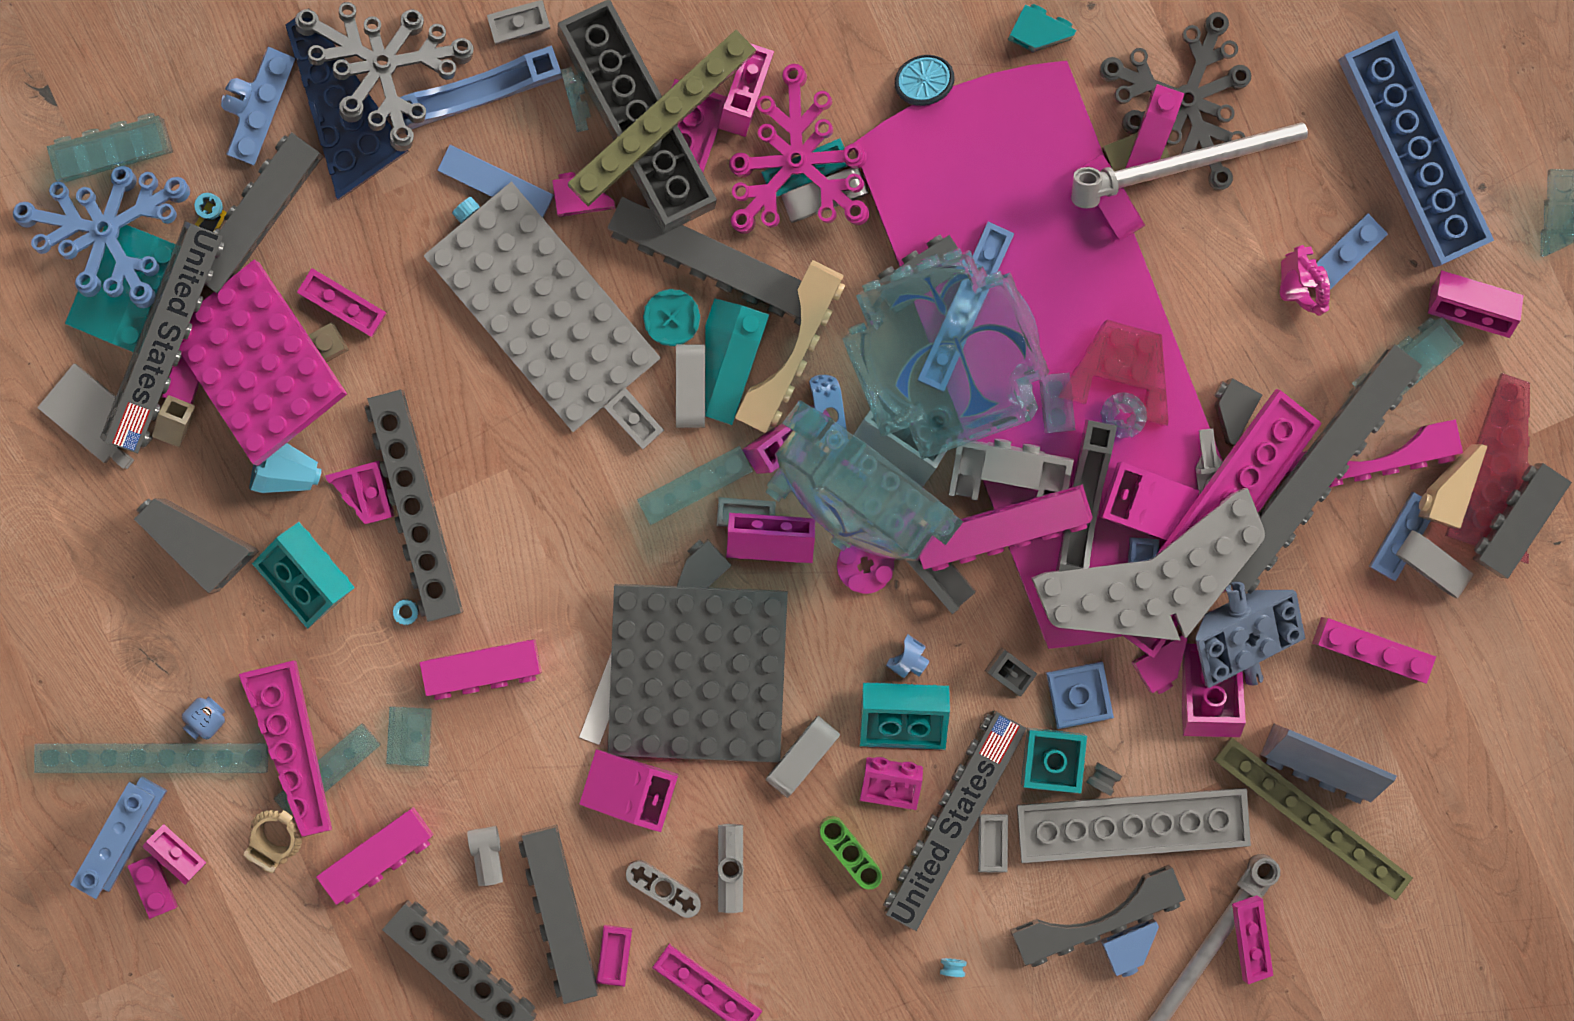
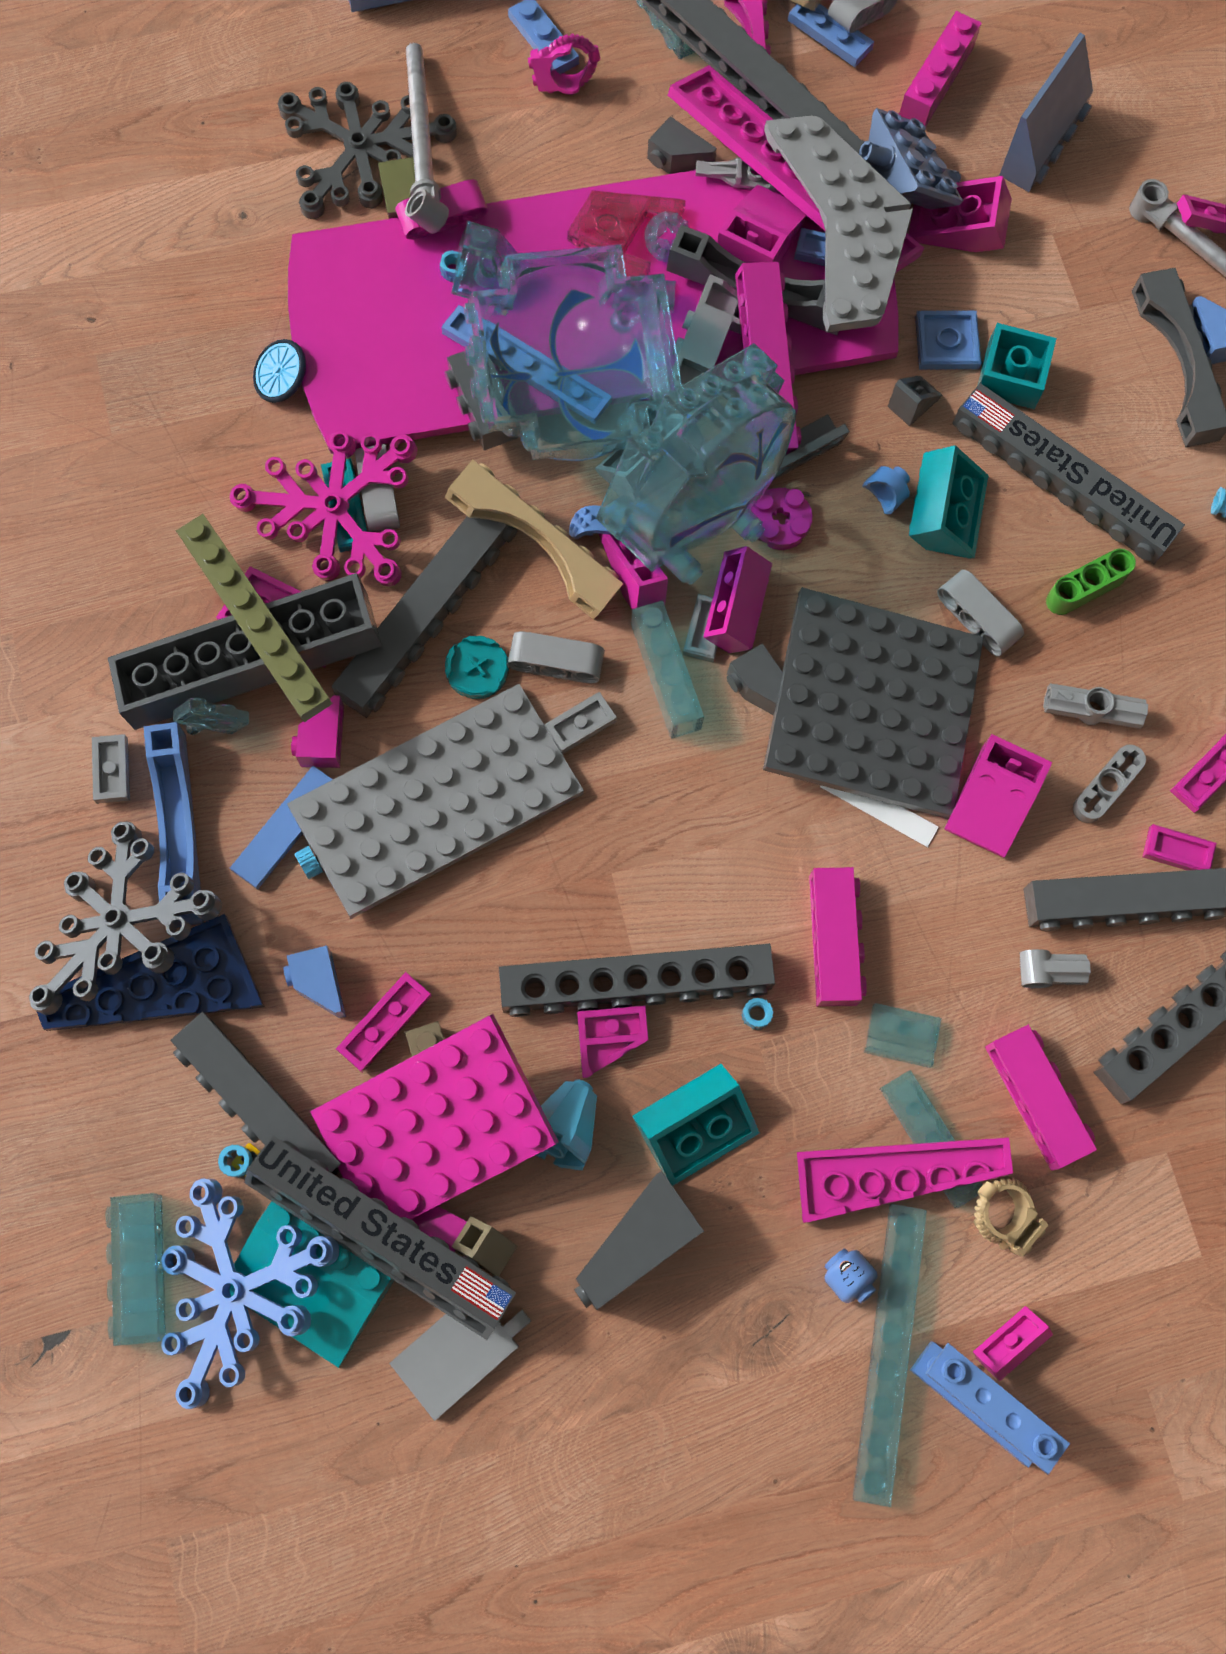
camera: 80 degrees left, 15 degrees down
dark pink plate [128,856,178,919] -> none
medium blue plate [221,47,296,165] -> none
teal wedge [705,298,769,425] -> none
dark pink slope [719,44,774,137] -> none
dark pink bracket [860,757,923,810] -> none
light grey tile [978,814,1008,872] -> none
teal slope [1007,4,1077,52] -> none
light grey plate [1017,788,1251,863] -> none
dark grey wheel [1086,762,1122,796] -> none
dark pink slope [1125,84,1185,181] -> none
dark pink slope [1132,633,1187,694] -> none
olive plate [1213,737,1413,900] -> none
none -> medium blue slope [283,945,346,1018]
none -> medium azure axle [440,250,467,282]
none -> clear light blue slope [451,221,520,311]

